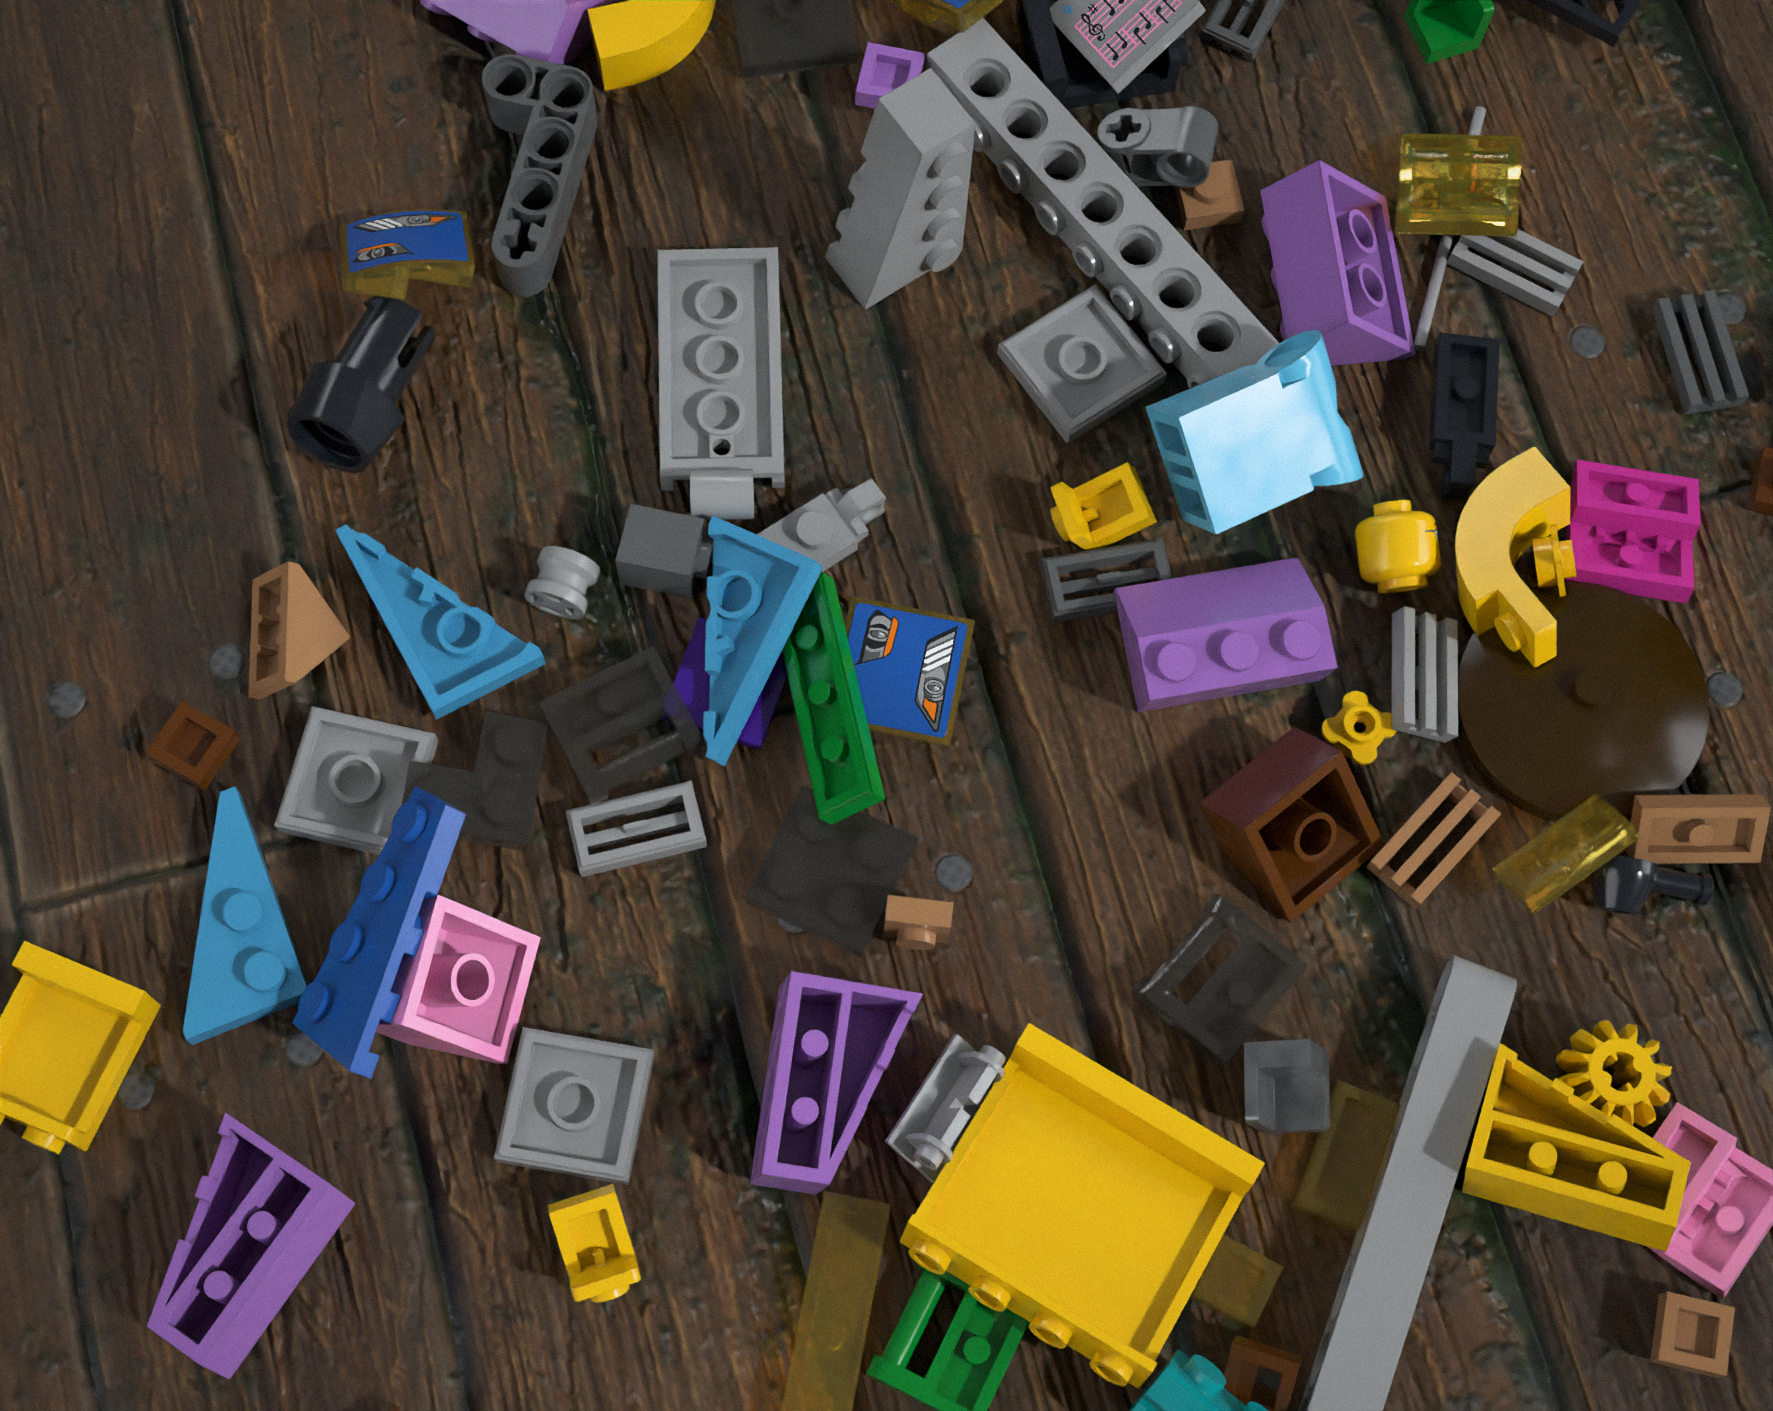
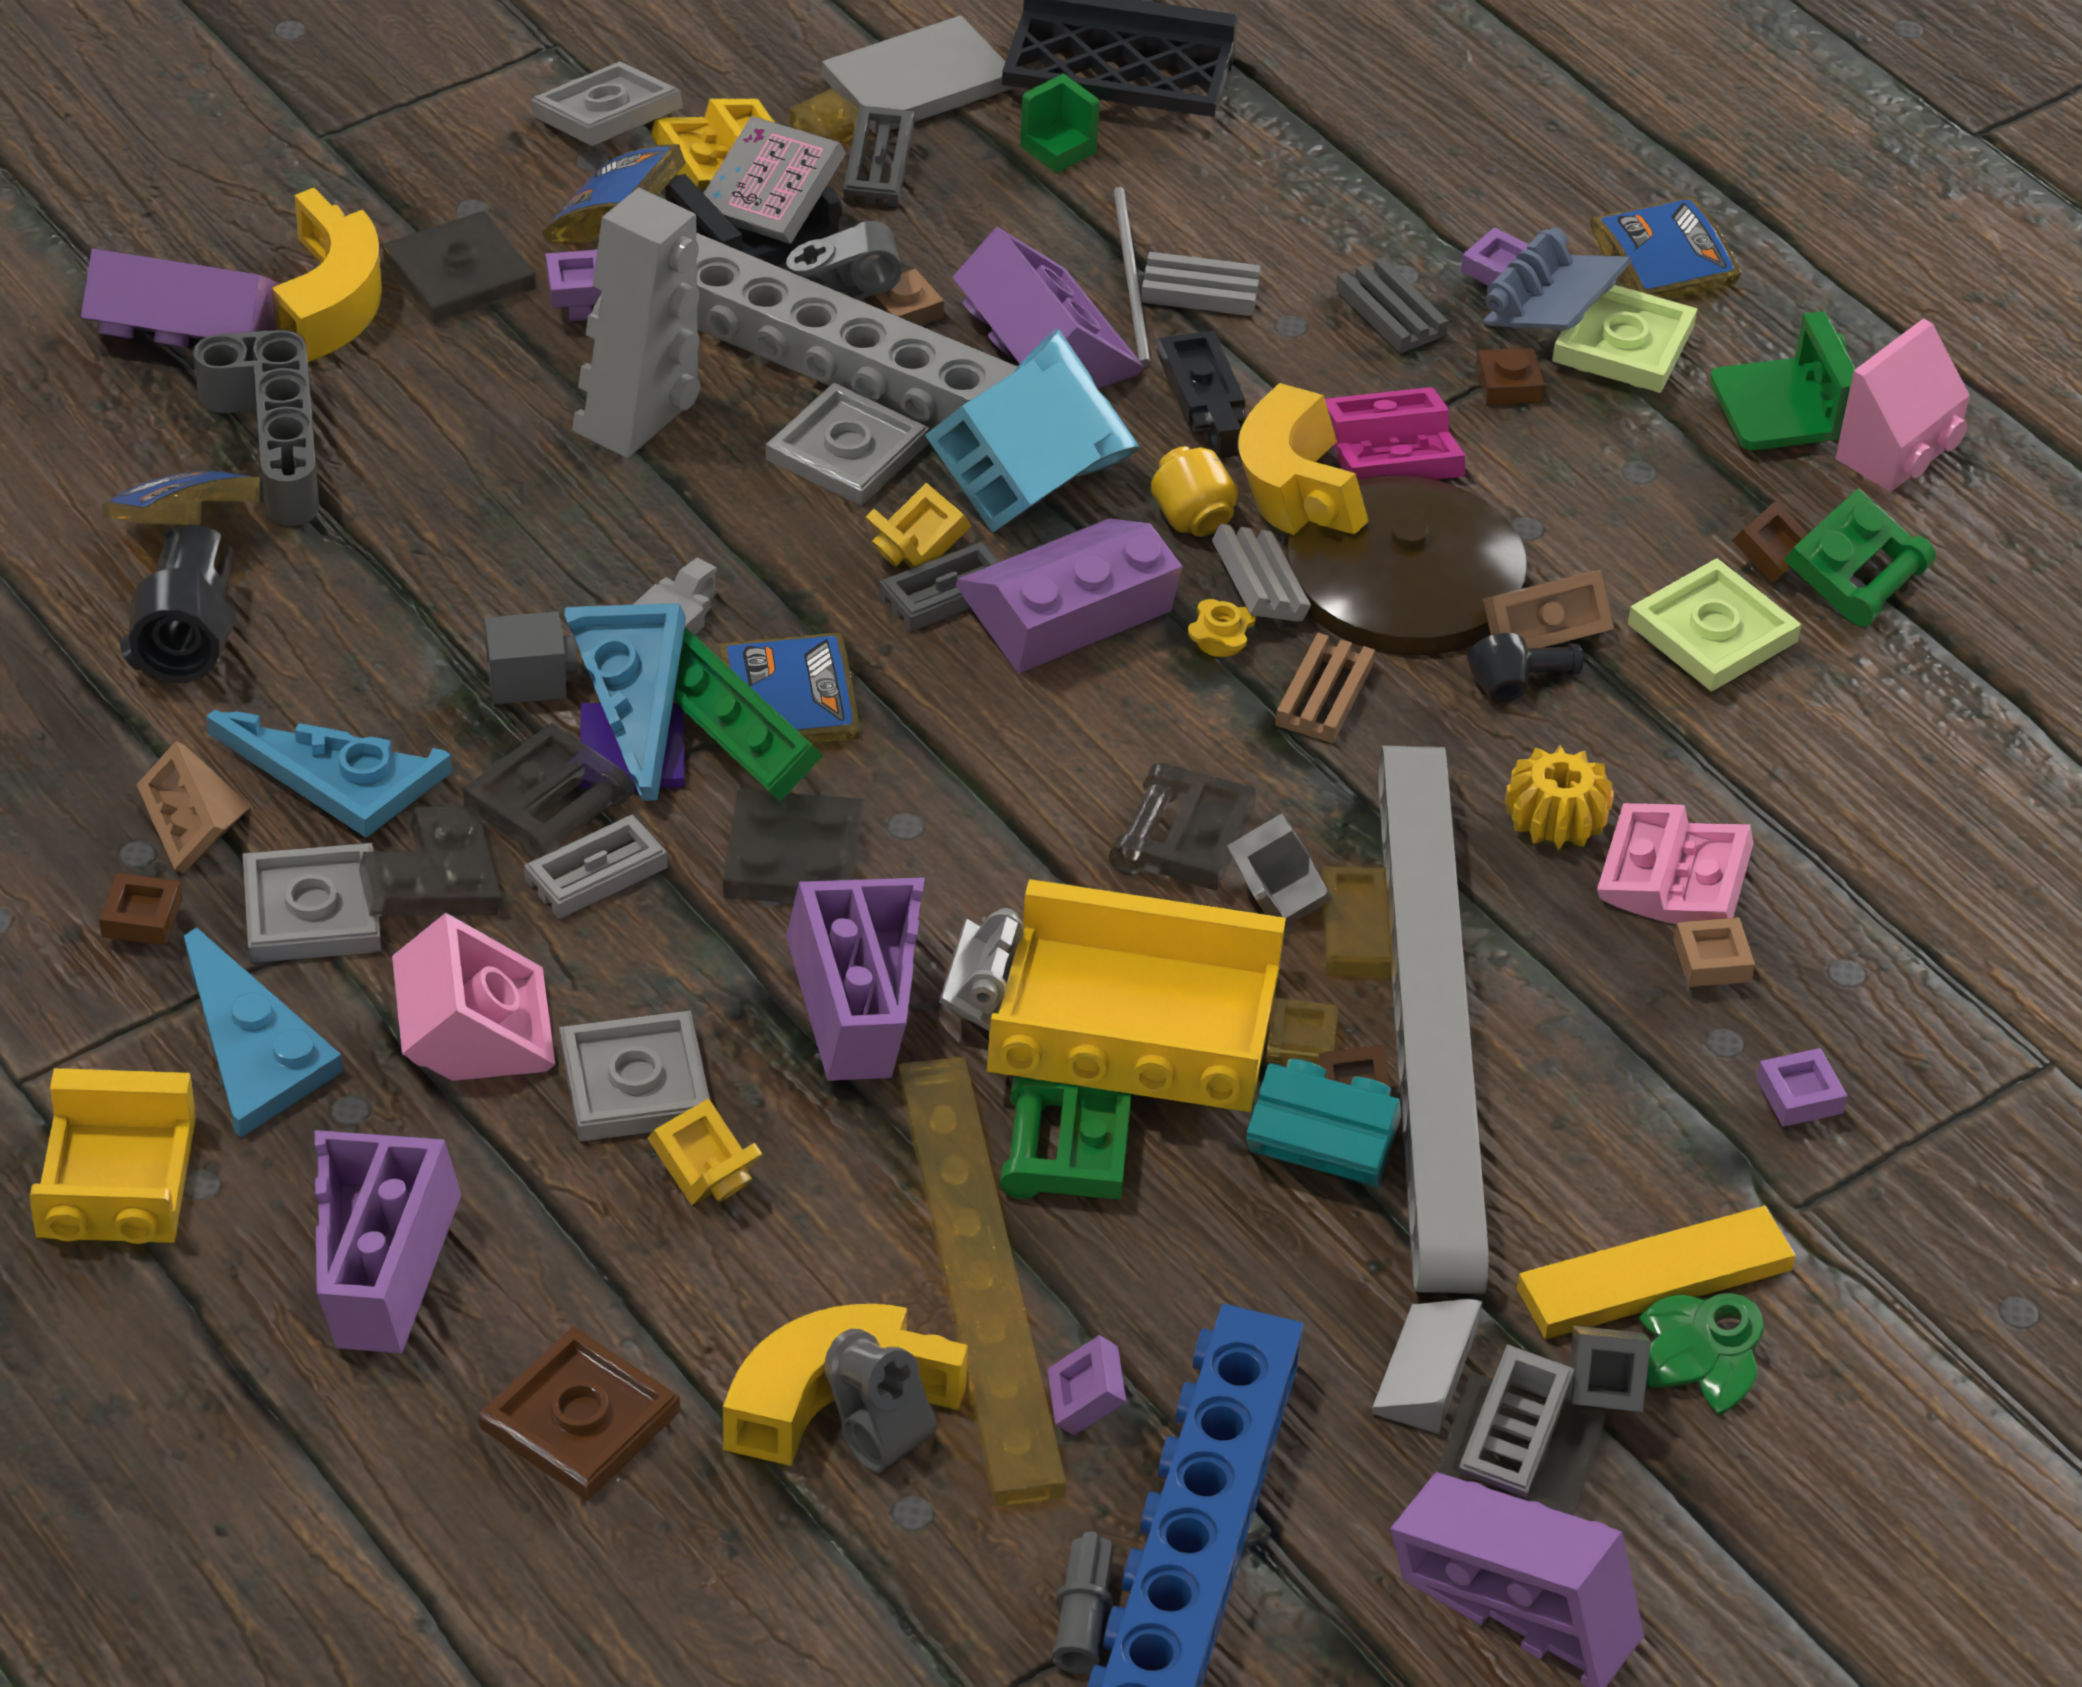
camera: 20 degrees left, 25 degrees down
blue wing [292,786,466,1079] -> none
light grey wheel [524,546,600,620] -> none
light grey hinge [658,247,785,520] -> none
medium nougat plate [883,895,954,950] -> none
reddish brown slope [1199,727,1385,923] -> none
clear yellow slope [1395,134,1522,237] -> none
yellow wedge [1462,1043,1691,1252] -> none
clear yellow plate [1492,793,1640,915] -> none
yellow plate [1532,524,1577,597] -> none

